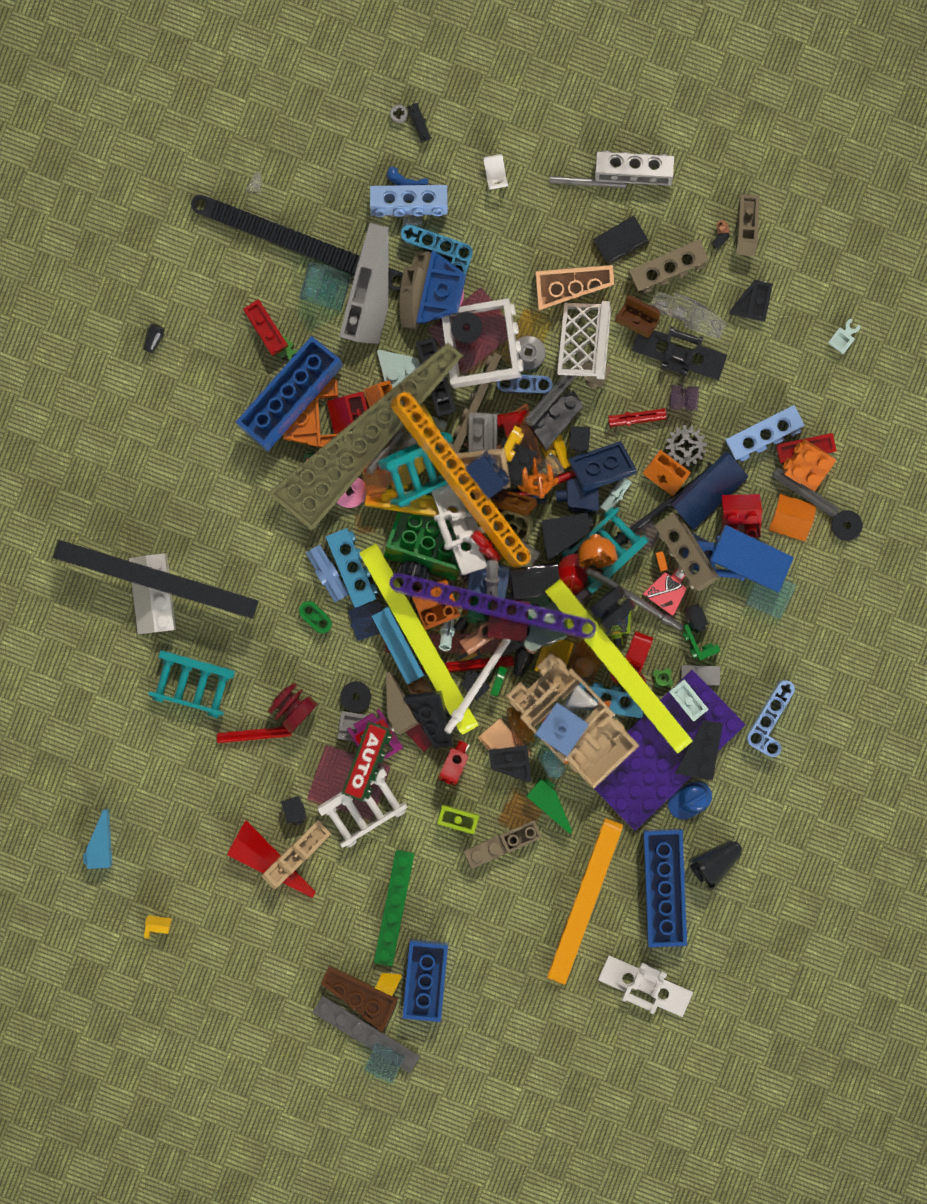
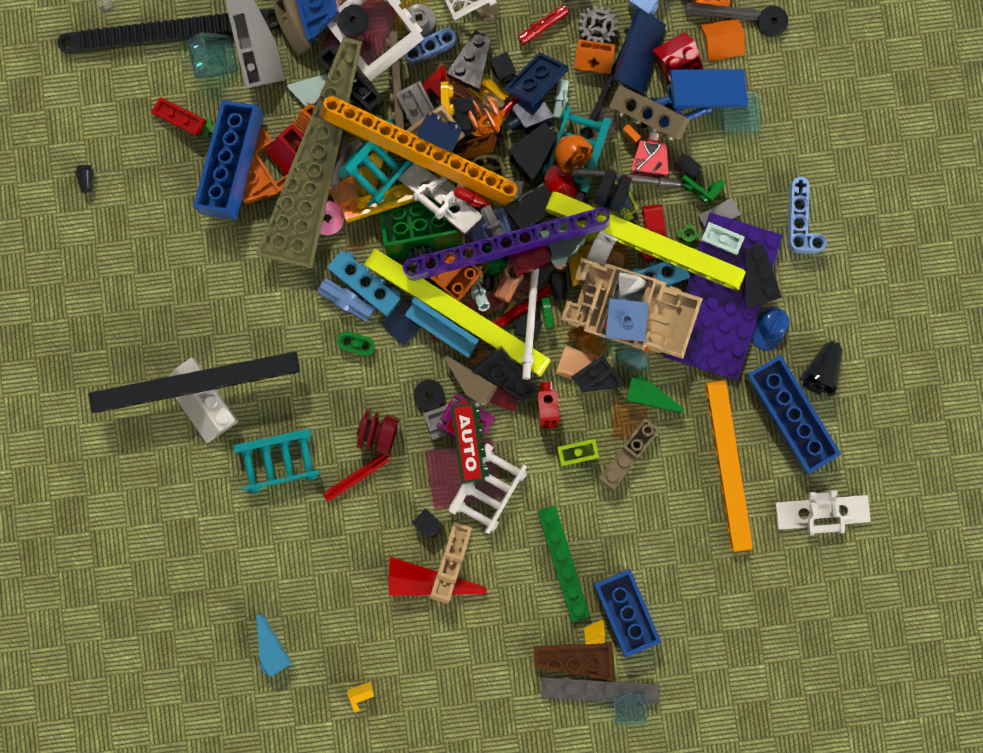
camera: 30 degrees left, 5 degrees down
dark grey axle [525,375,576,426] -> none
none -> white bracket [586,231,617,266]

